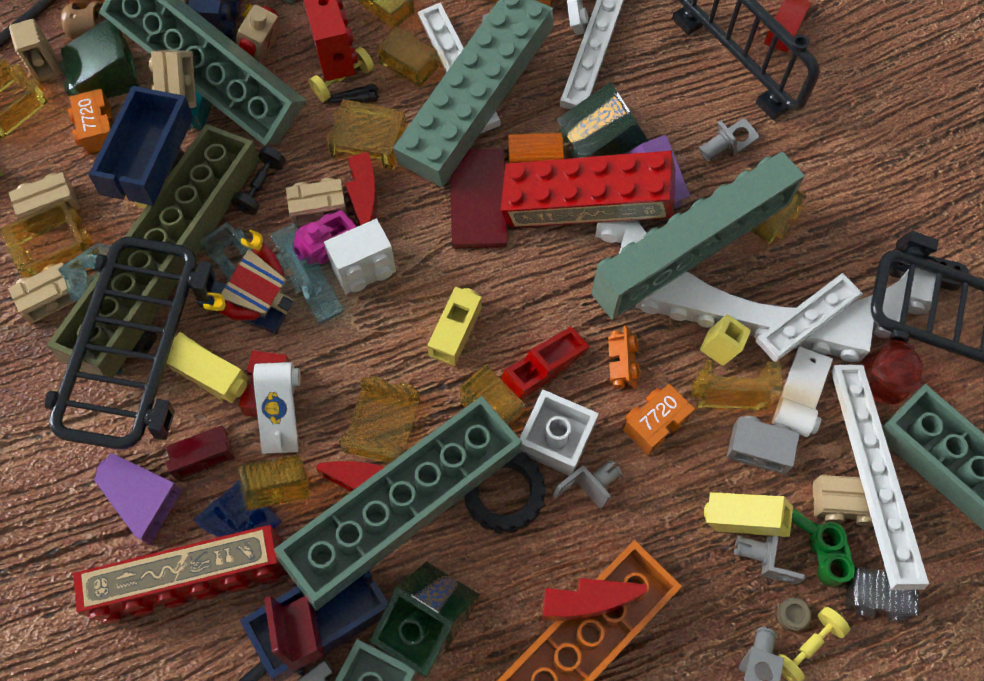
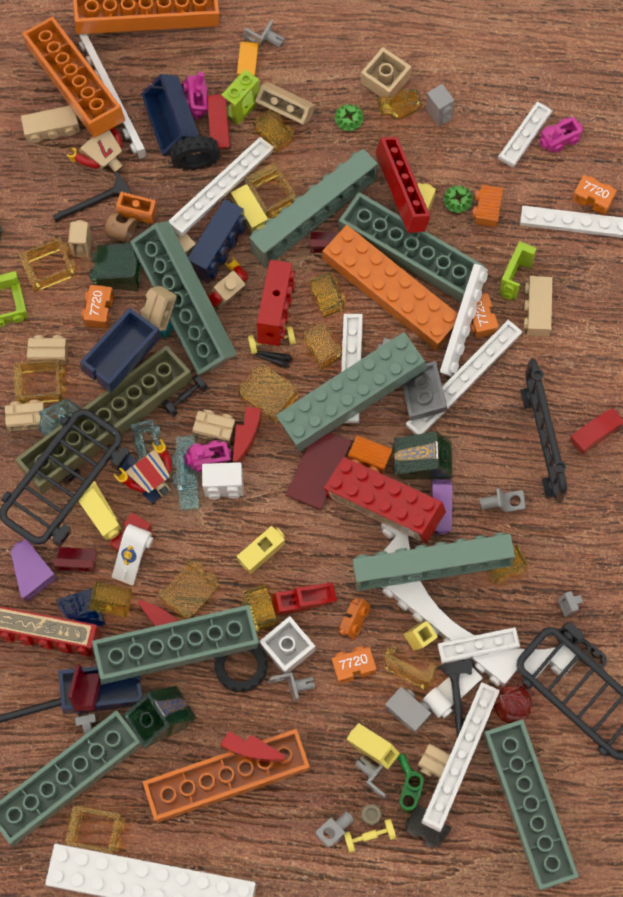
camera: 30 degrees right, 5 degrees up
none -> flat silver plate [403,361,448,421]
none -> black piece [434,660,472,738]
none -> light grey tile [557,591,584,617]

